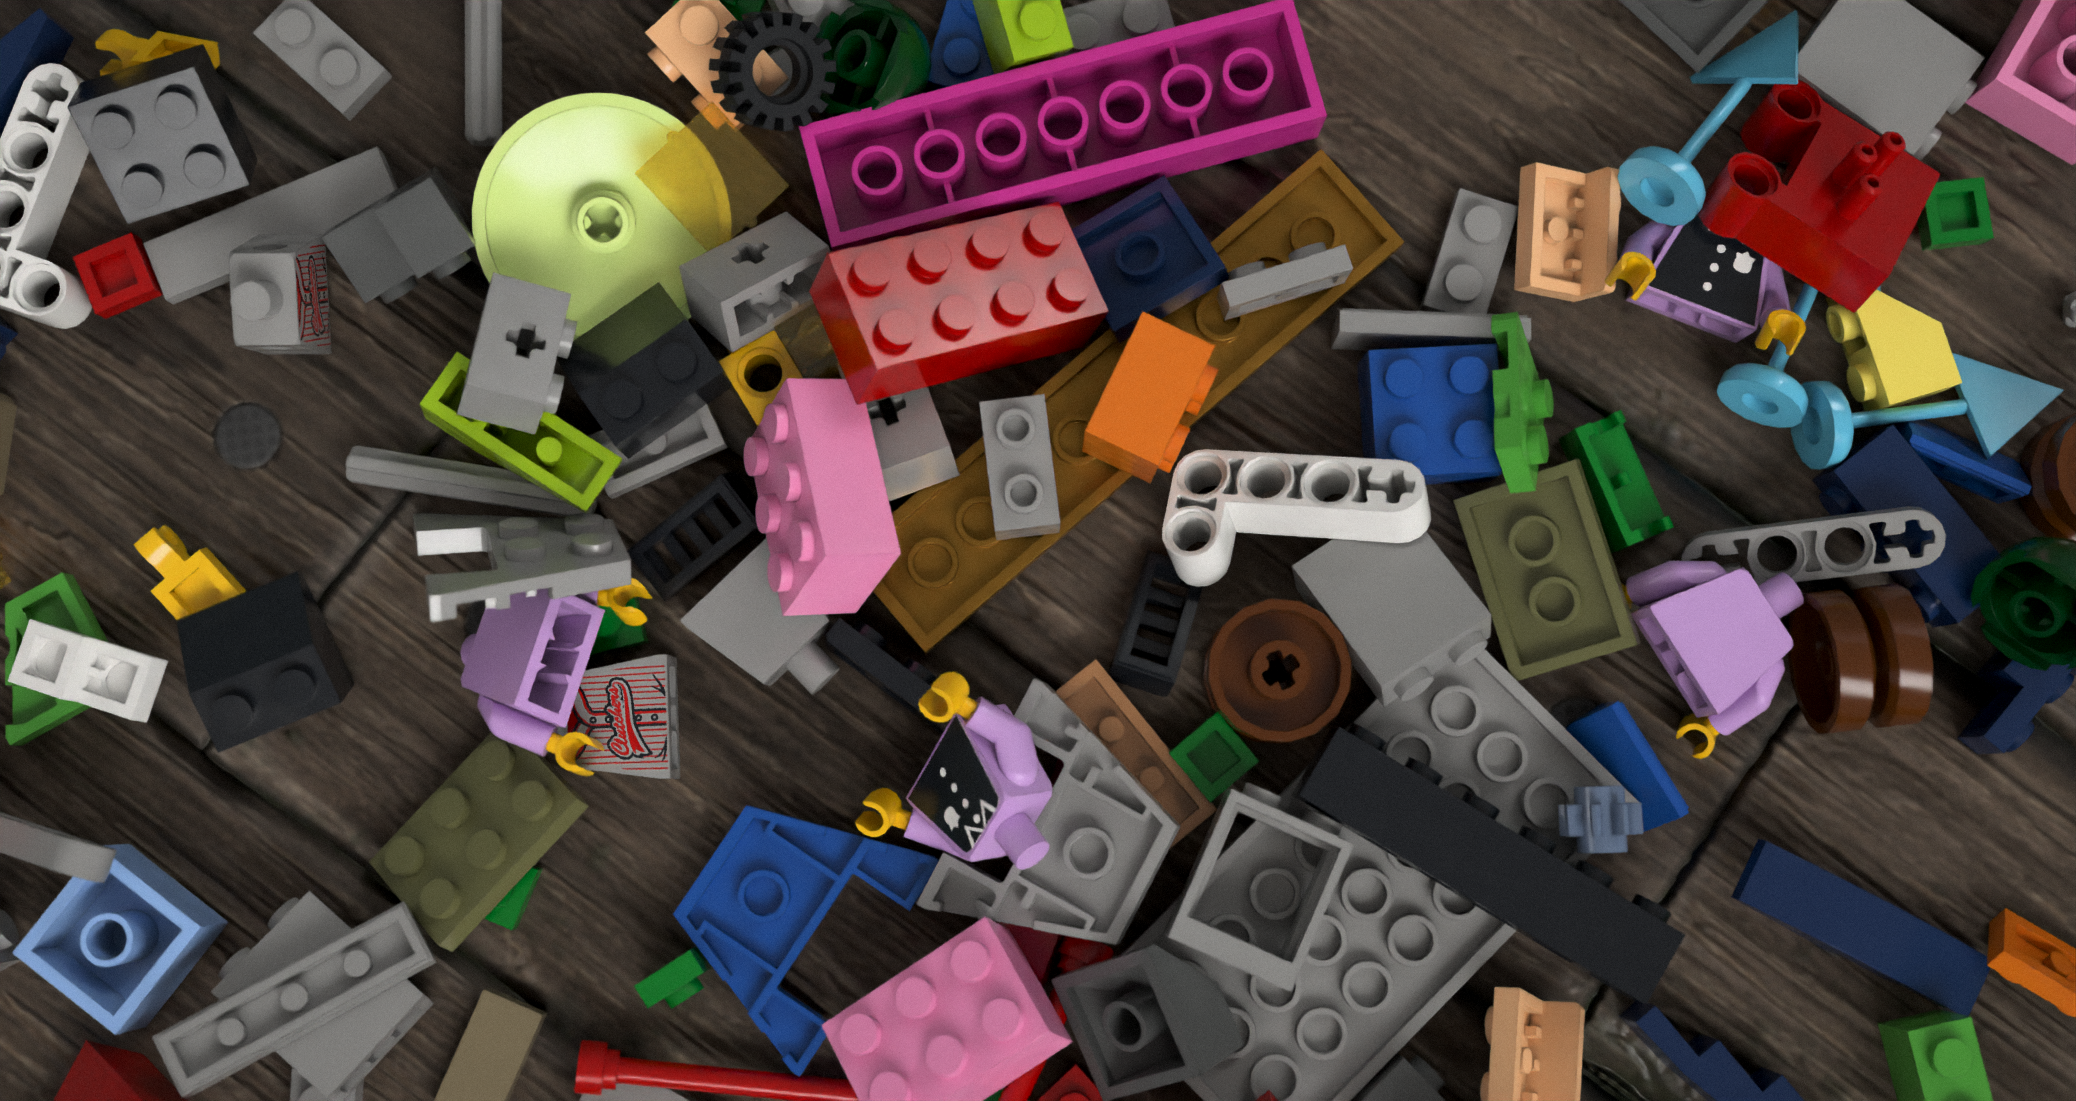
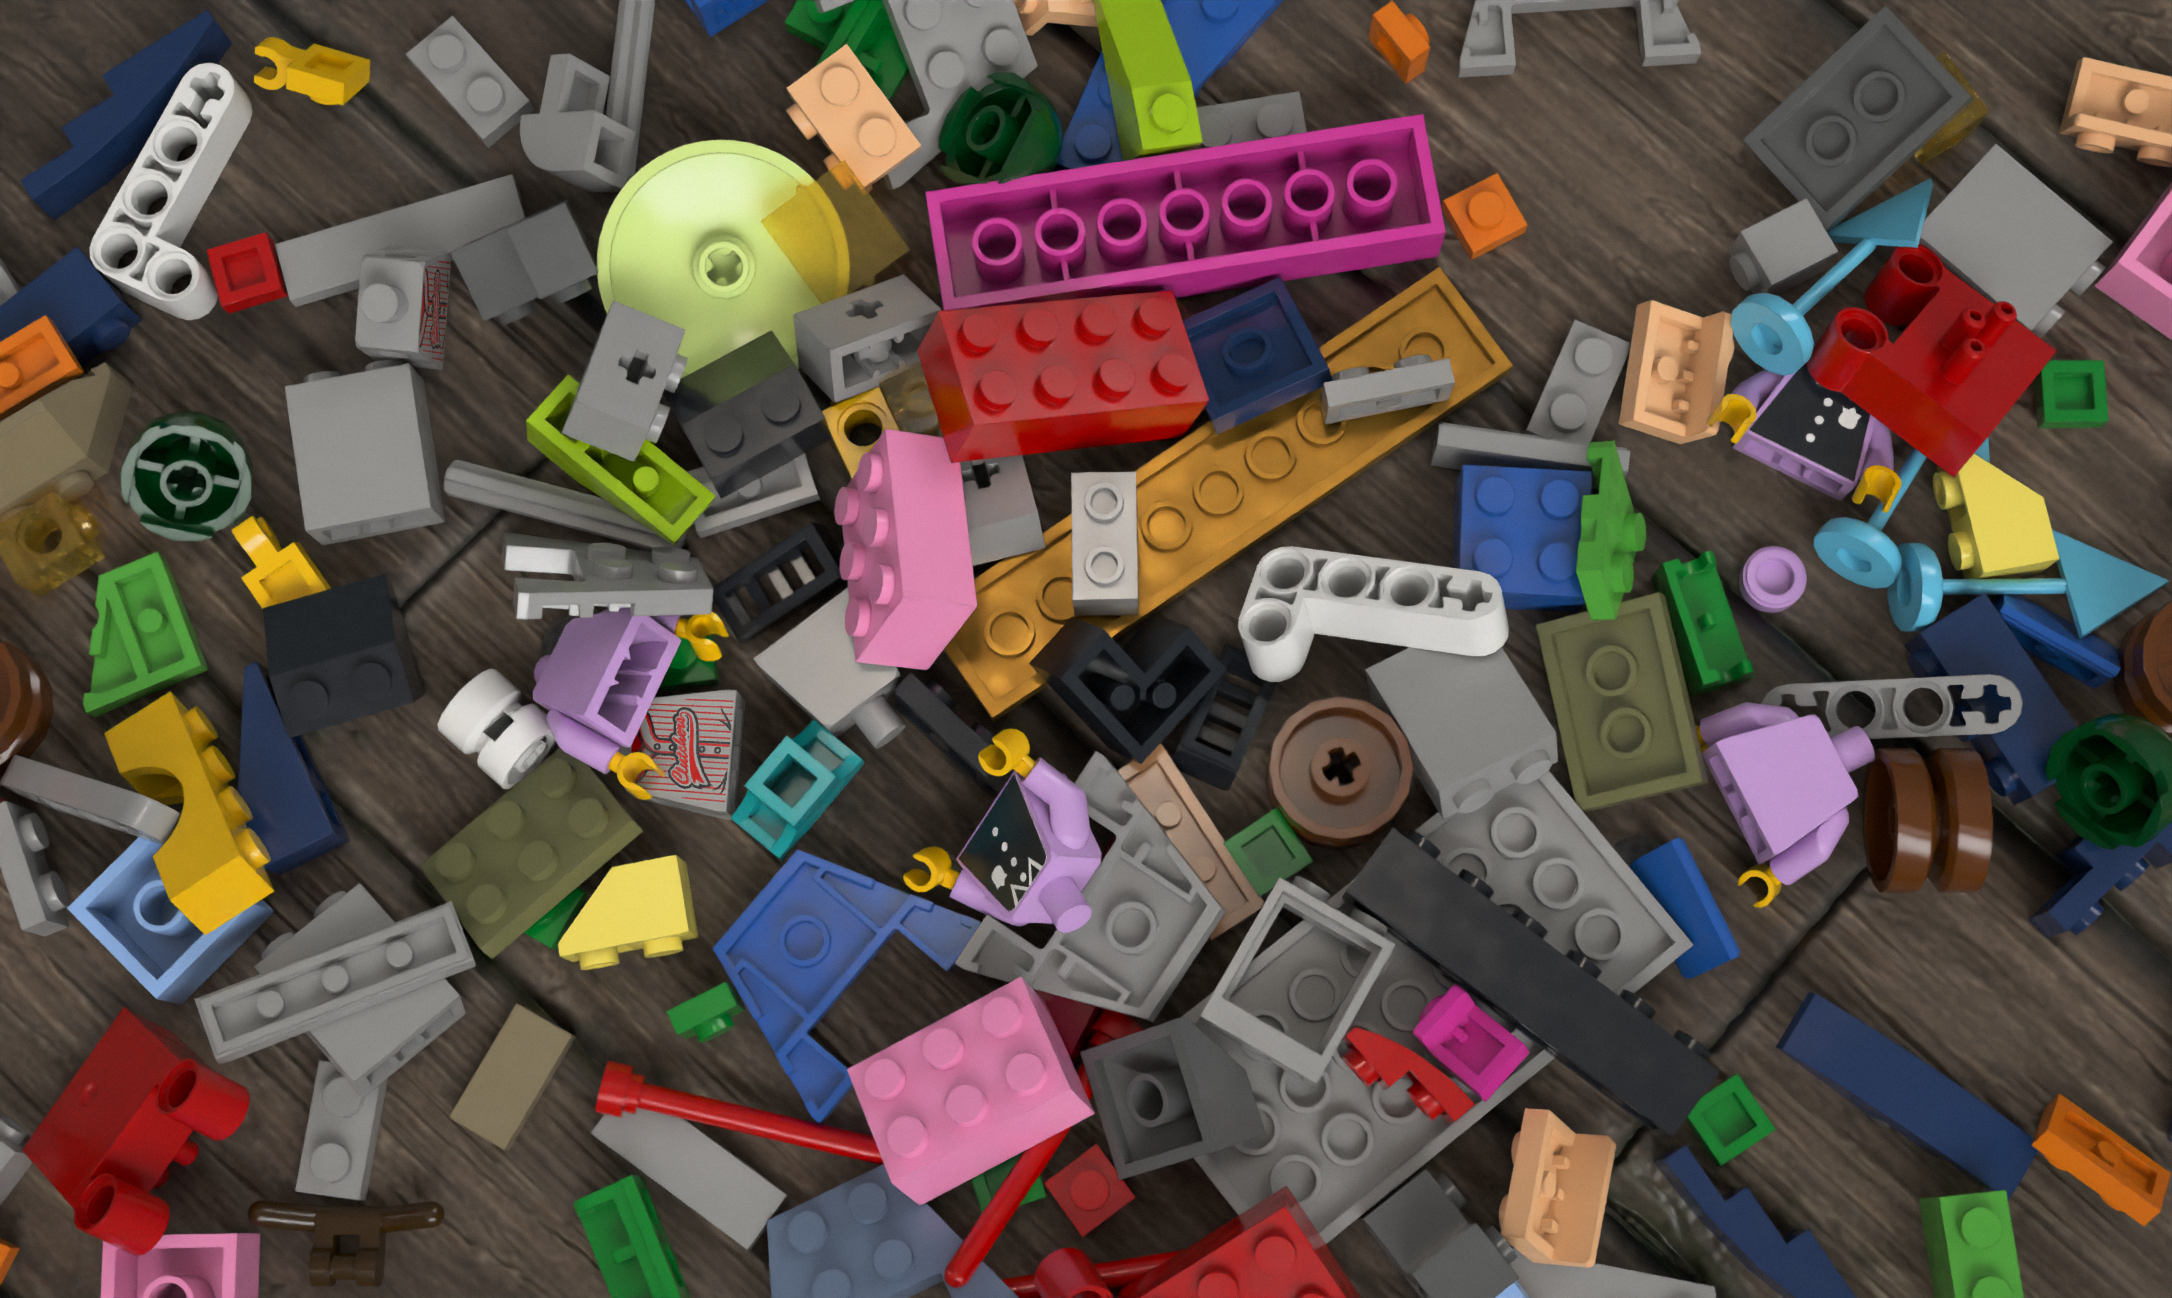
camera: 15 degrees right, 5 degrees down
white slope [8,619,168,723] -> none
brick [67,44,258,224] -> none
black tyre [709,11,837,131] -> none
orange brick [1082,312,1219,484] -> none
sand blue gear [1558,785,1644,853] -> none
none -> yellow arch [104,691,274,936]
none -> dark green cylinder [121,411,253,541]
none -> dark blue slope [238,662,351,875]
none -> light grey brick [285,360,445,545]
none -> white wheel [438,668,557,789]
none -> light grey brick [520,53,636,192]
none -> light yellow slope [558,855,699,970]
none -> teal brick [730,719,865,861]
none -> black brick [1029,613,1227,764]
none -> red slope [1341,1027,1475,1124]
none -> dark pink bracket [1413,984,1529,1102]
none -> orange plate [1441,173,1528,260]
none -> green plate [1685,1073,1776,1167]
none -> light grey brick [1729,198,1838,295]
none -> lavender tile [1738,546,1807,613]

